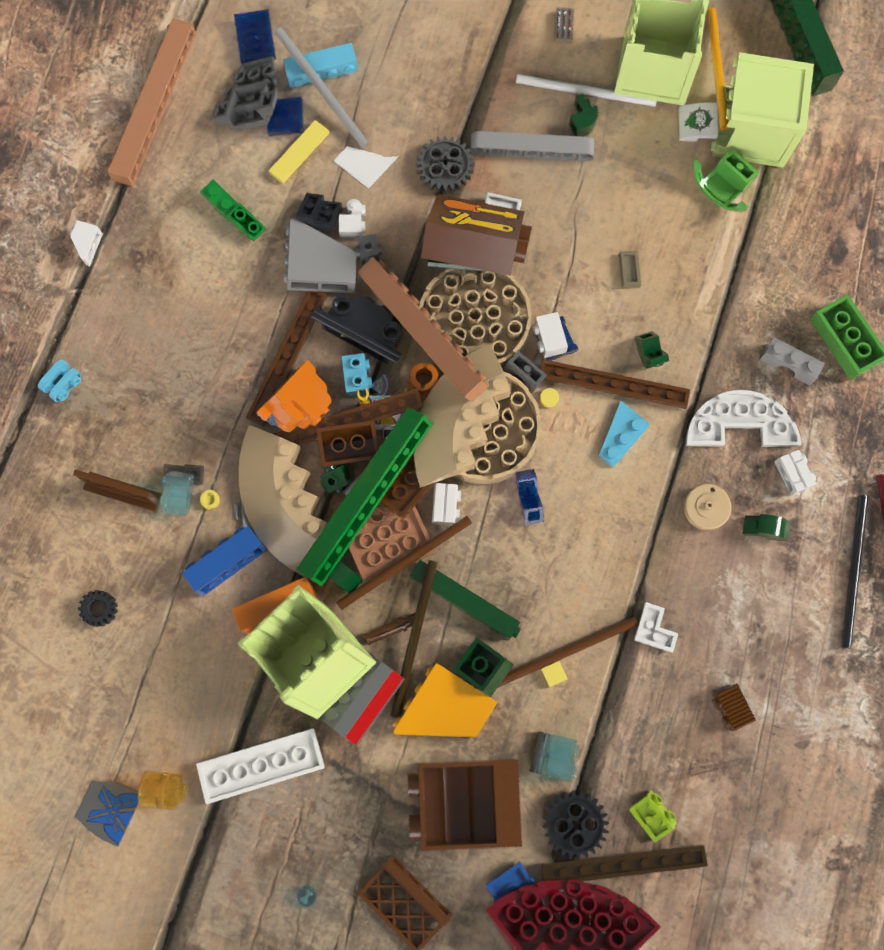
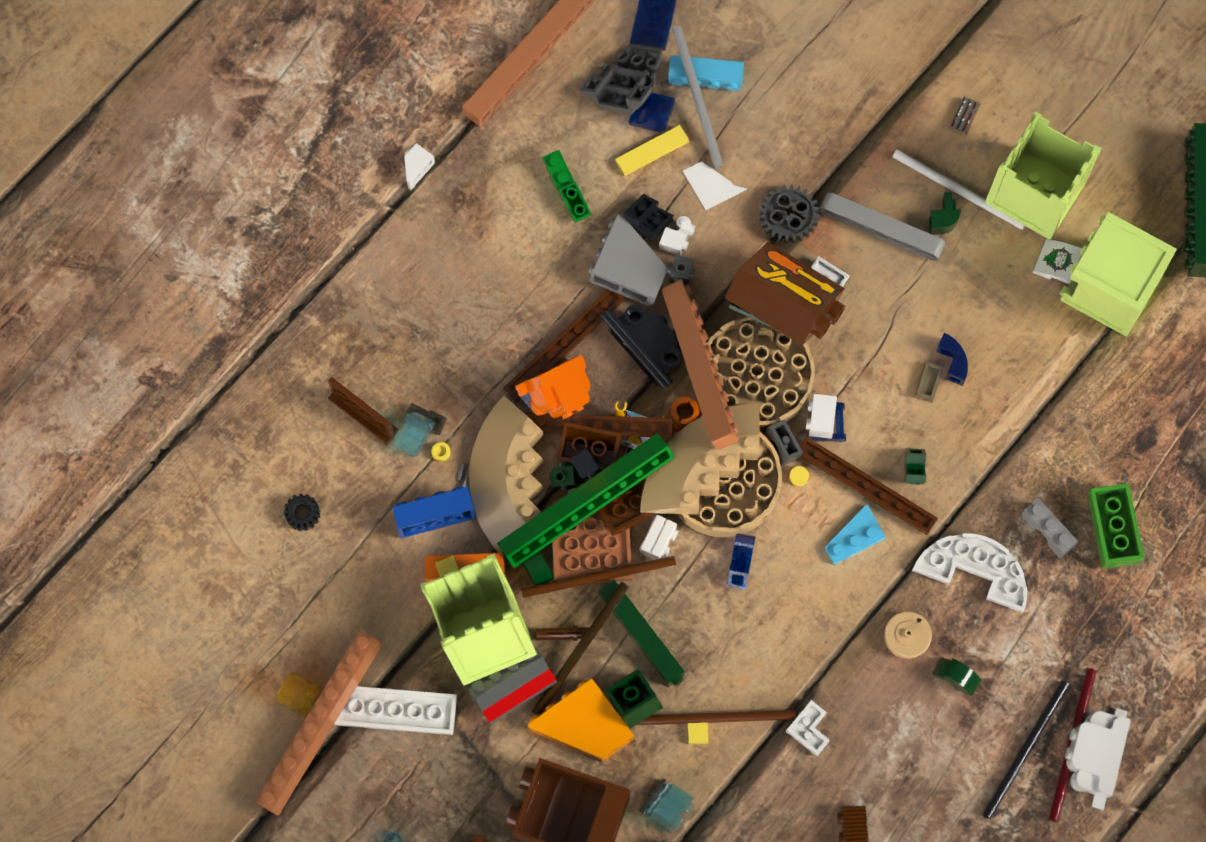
camera: 25 degrees right, 5 degrees down
medium azure brick [38,359,81,402] -> none
sticker [76,781,143,847] -> none
medium azure brick [342,353,373,398] -> none
sand blue tile [372,374,390,396] -> none
bright green piece [692,149,759,212] -> none
light orange piece [707,8,729,130] -> none
white brick [774,450,816,496] -> none
none -> nougat brick [255,630,383,816]
none -> light yellow tile [435,556,459,577]
none -> black brick [570,448,600,480]
none -> clear blue brick [936,333,968,386]

